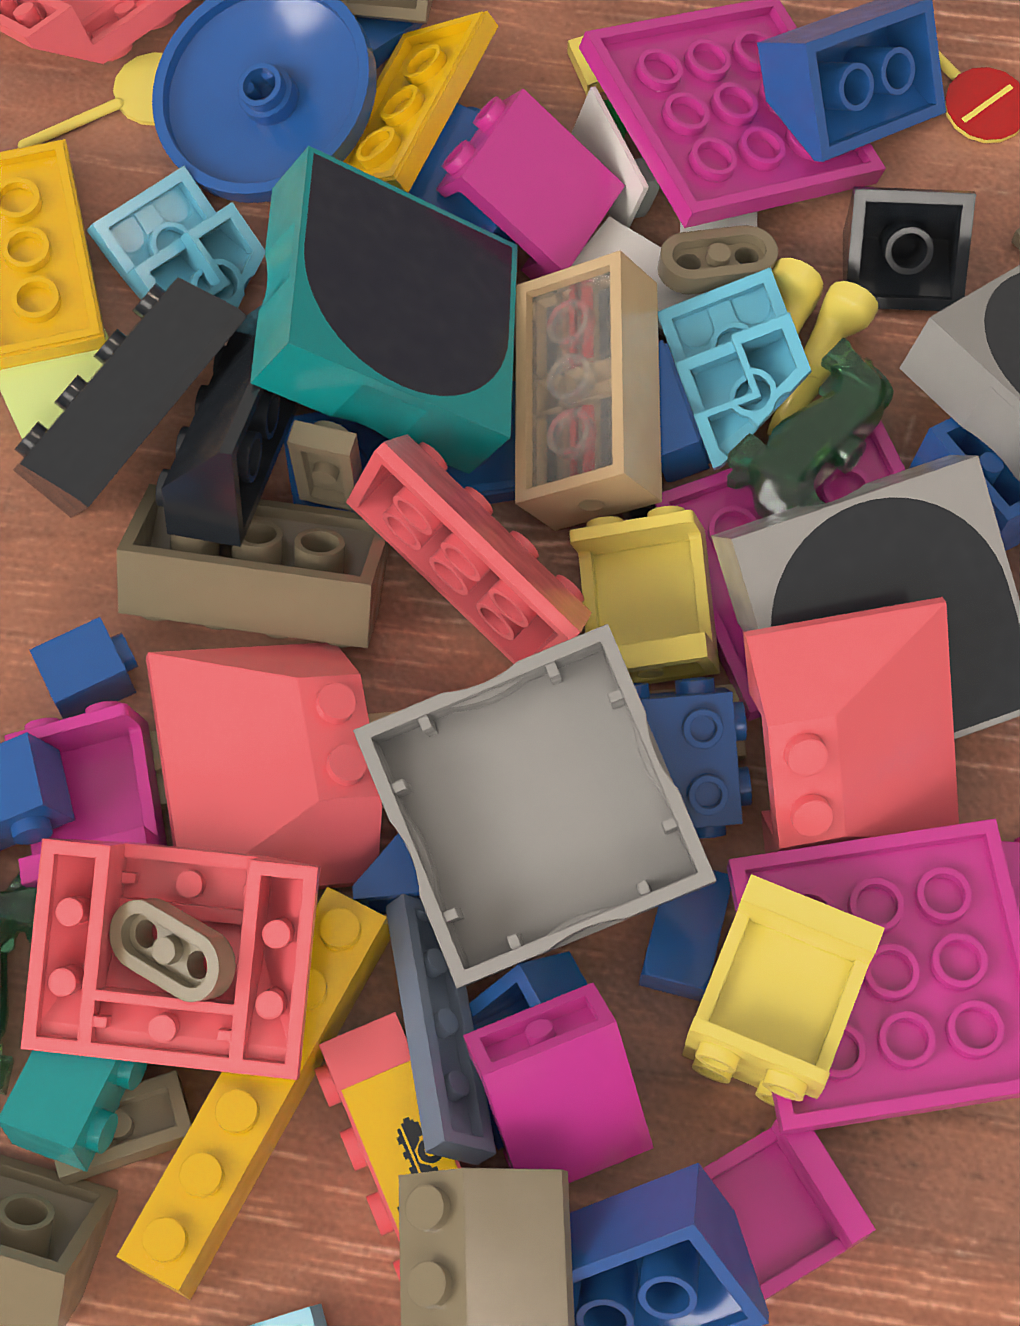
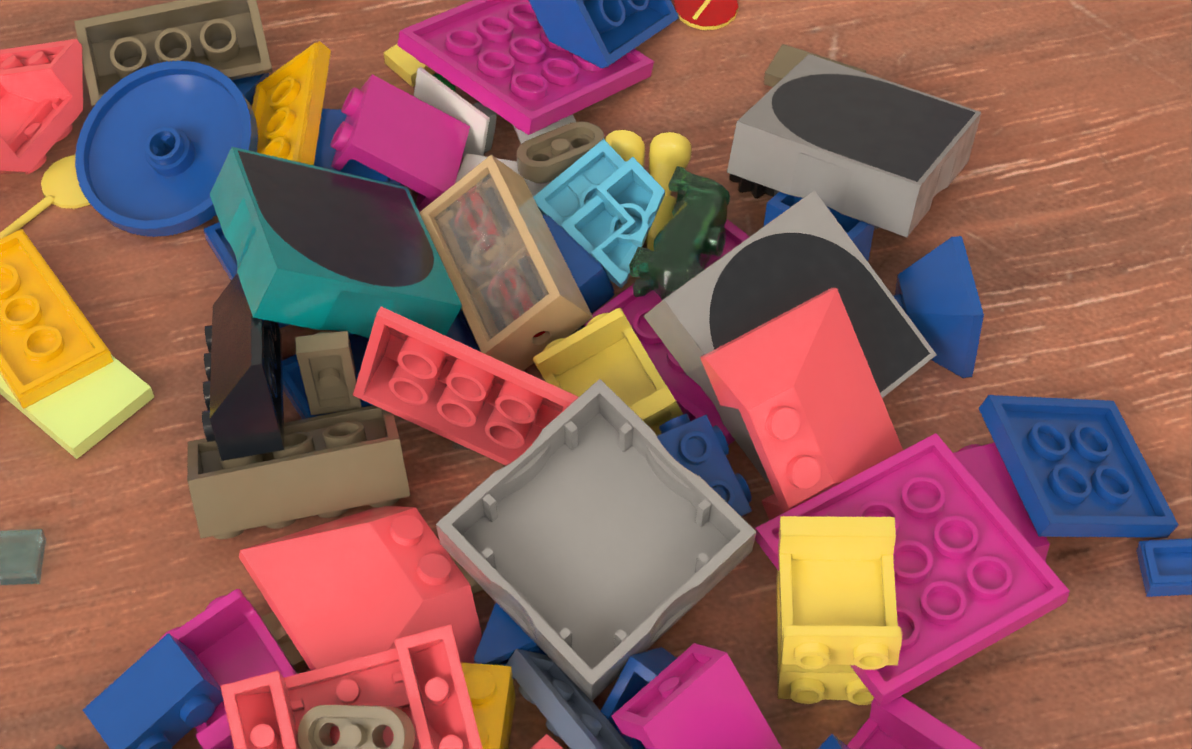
camera: 20 degrees left, 15 degrees down
black slope [13,277,248,518] -> none
blue brick [29,617,138,719] -> none
medium azure slope [86,166,265,308] -> none
blue slope [639,870,731,1002] -> none
black slope [843,187,976,311] -> none

